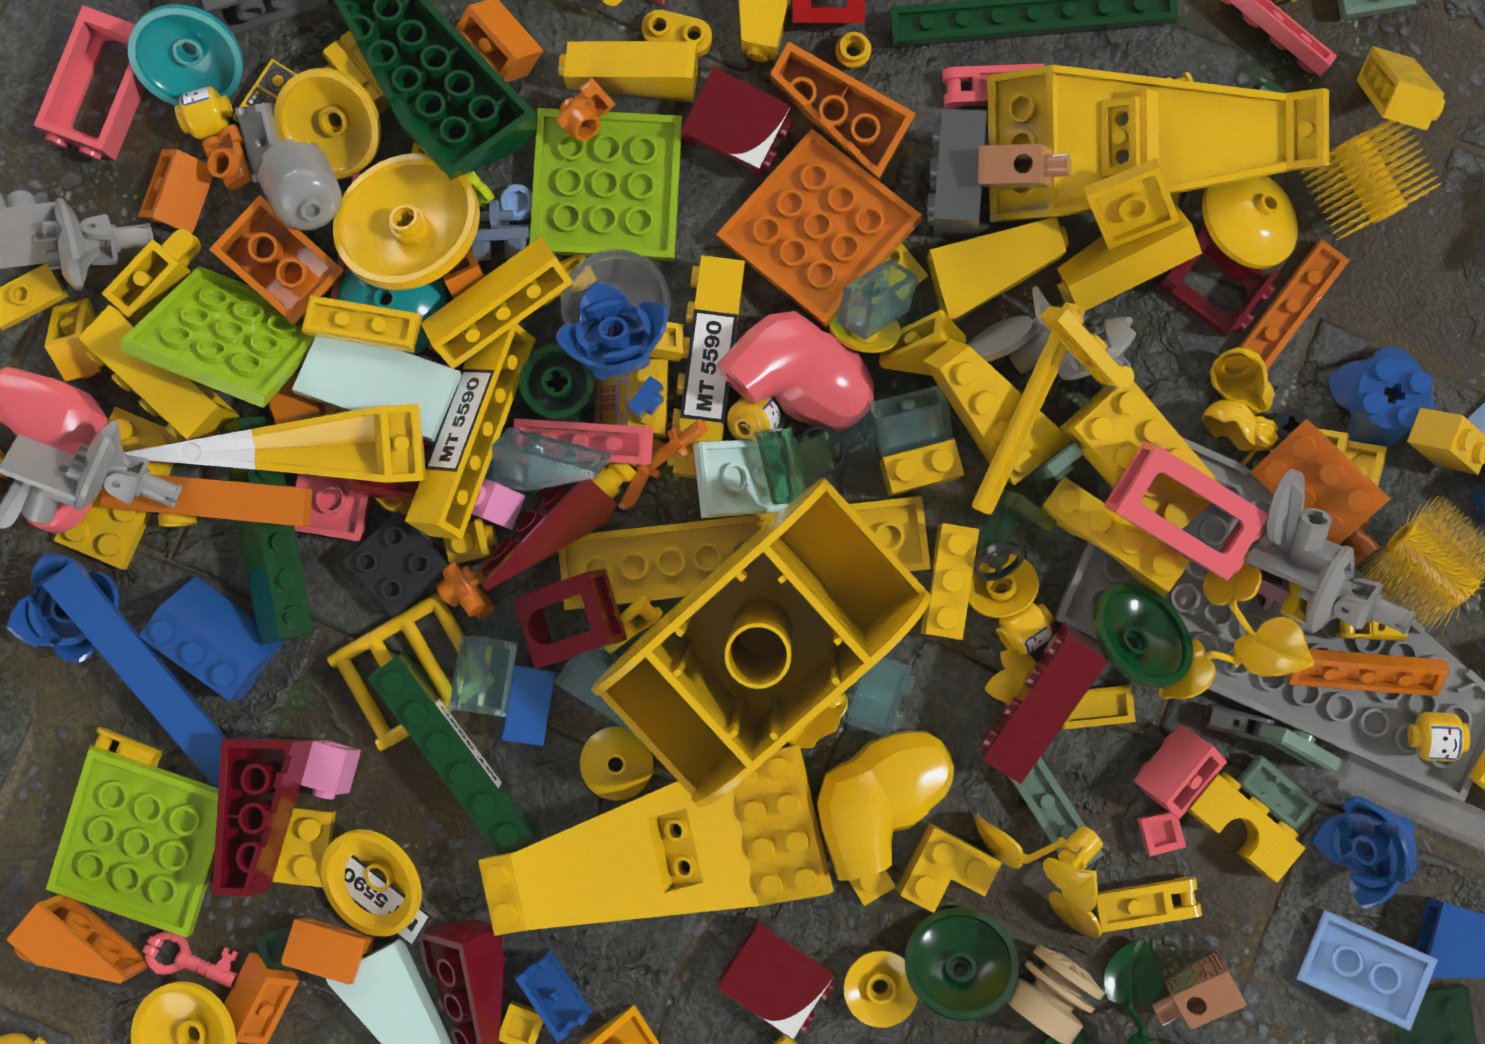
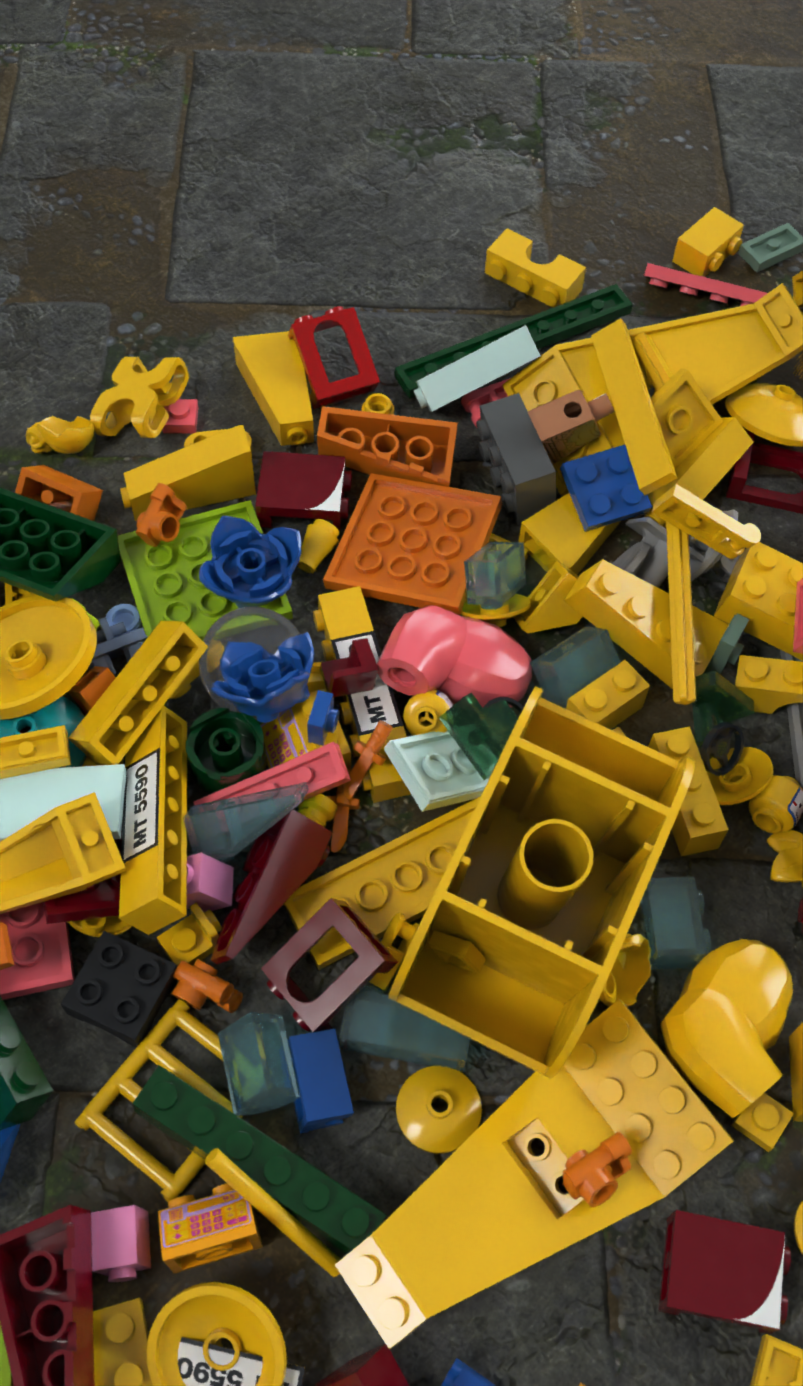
camera: 20 degrees left, 25 degrees down
none -> light orange slope [158,1183,263,1274]
none -> blue brick [199,515,302,610]
none -> yellow bar [205,1148,341,1277]
none -> yellow cone [297,519,340,574]
none -> dark red panel [320,638,379,697]
none -> light aqua slope [413,325,540,412]
none -> blue plate [560,445,652,532]
none -> orange plate [563,1132,632,1207]
none -> yellow tile [591,318,678,495]

